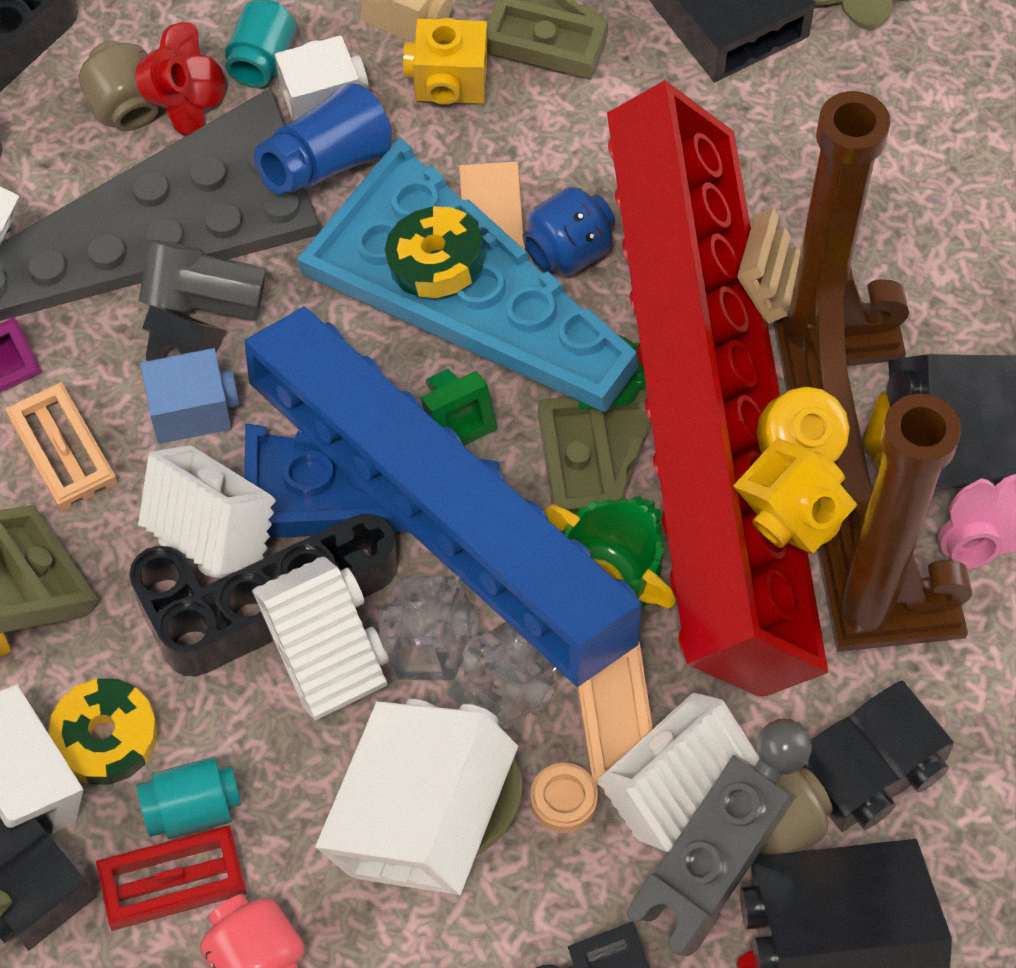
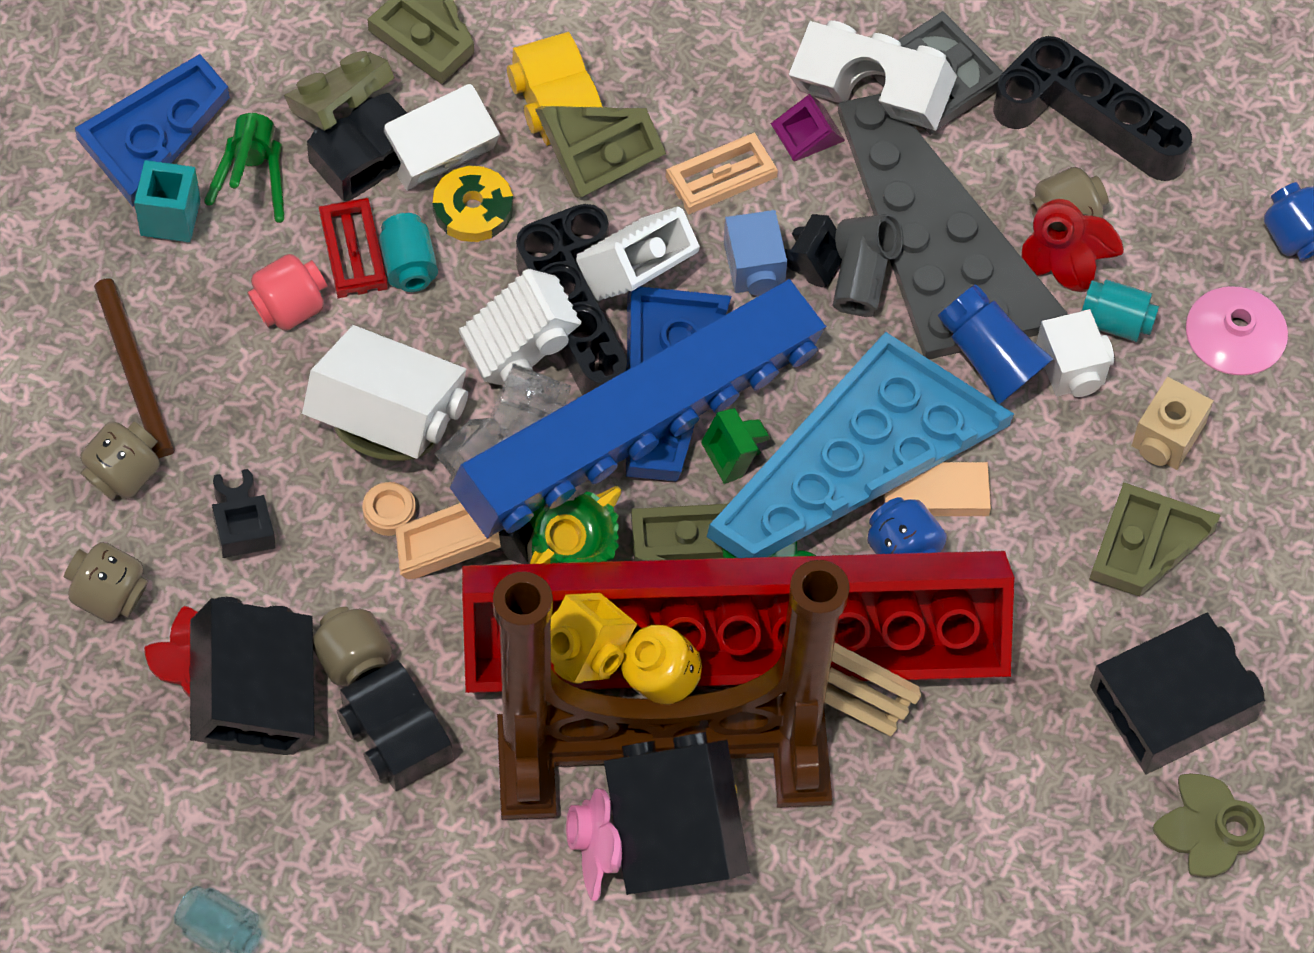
camera: 90 degrees right, 0 degrees up
piece [385,206,486,298] -> none
yellow brick [403,18,487,104] -> none
white brick [598,692,759,852] -> none
dark grey plate [627,719,812,956] -> none

